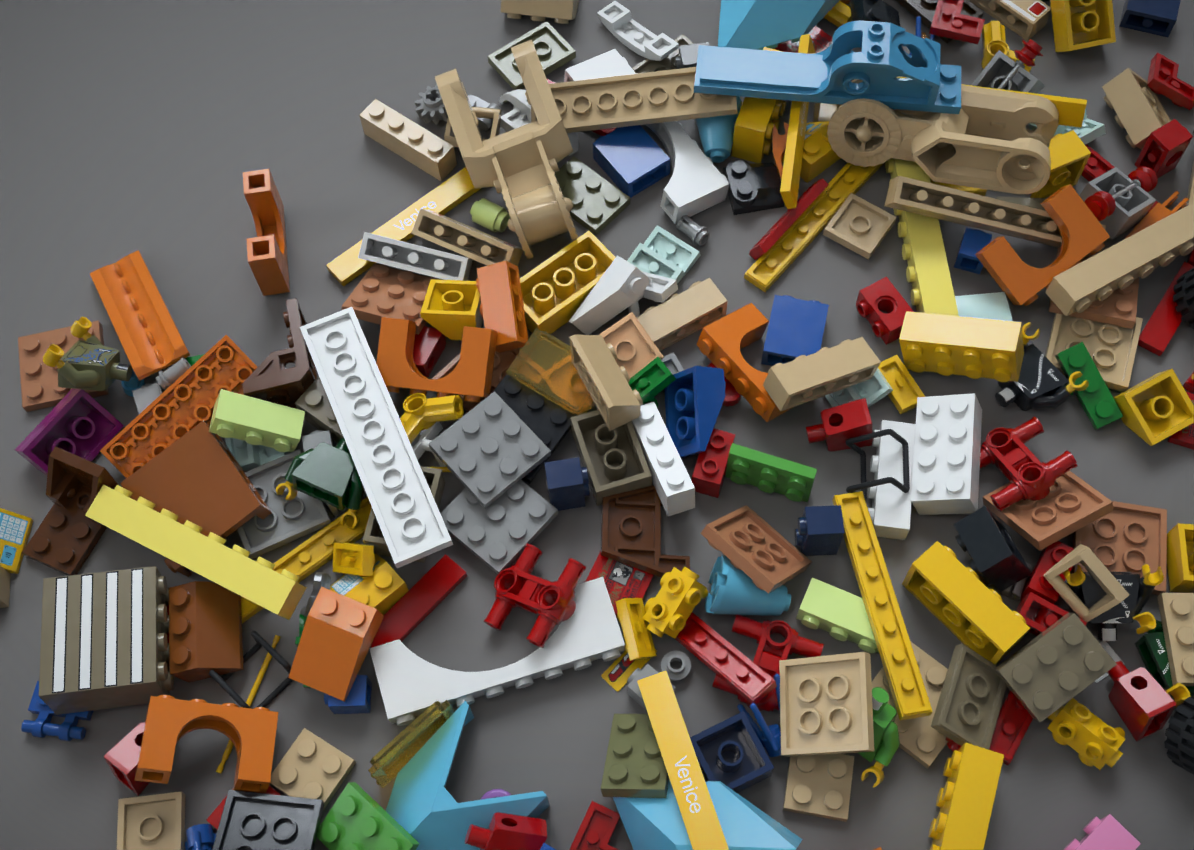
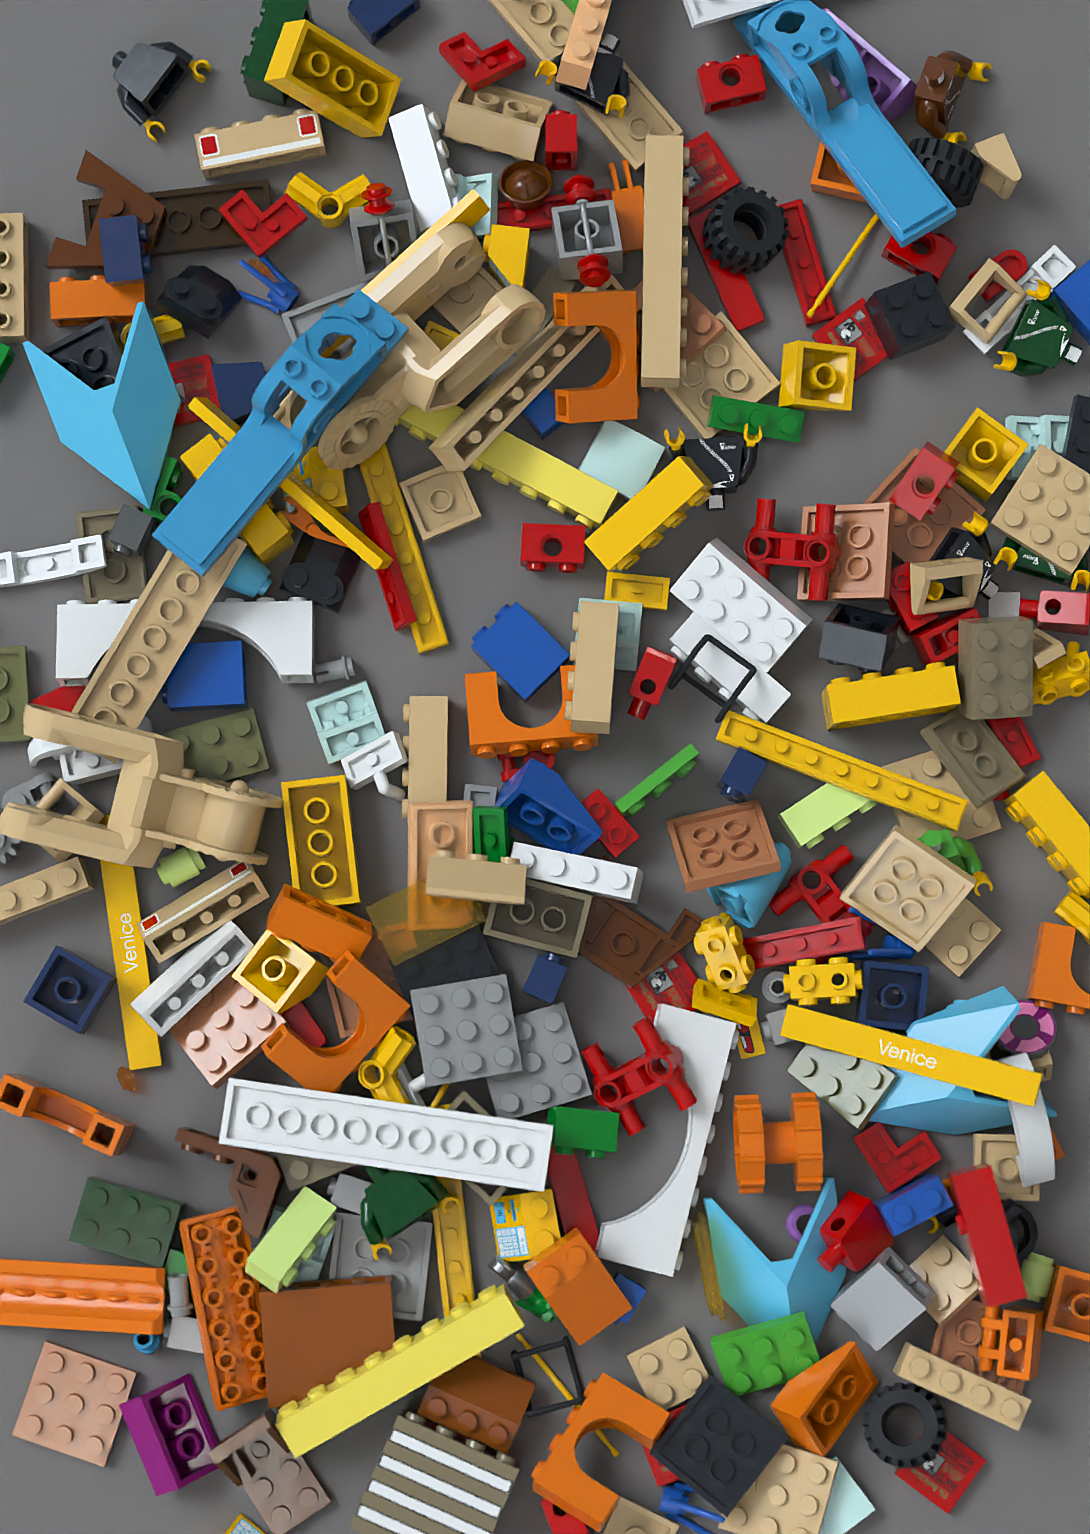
camera: 60 degrees left, 20 degrees up
olive torso [43,317,132,391] -> none
yellow plate [332,542,375,576] -> none
white slope [569,255,651,335] -> none
none -> dark blue brick [23,945,117,1034]
none -> dark green brick [69,1176,186,1267]
none -> clear orange piece [117,1066,137,1092]
none -> white brick [389,104,461,233]
none -> reddish brown hat [498,160,553,209]
none -> green brick [547,1106,619,1159]
none -> orange piece [733,1092,823,1194]
none -> yellow brick [783,957,863,1006]
none -> brick [889,442,960,521]
none -> tan plate [1033,628,1066,669]

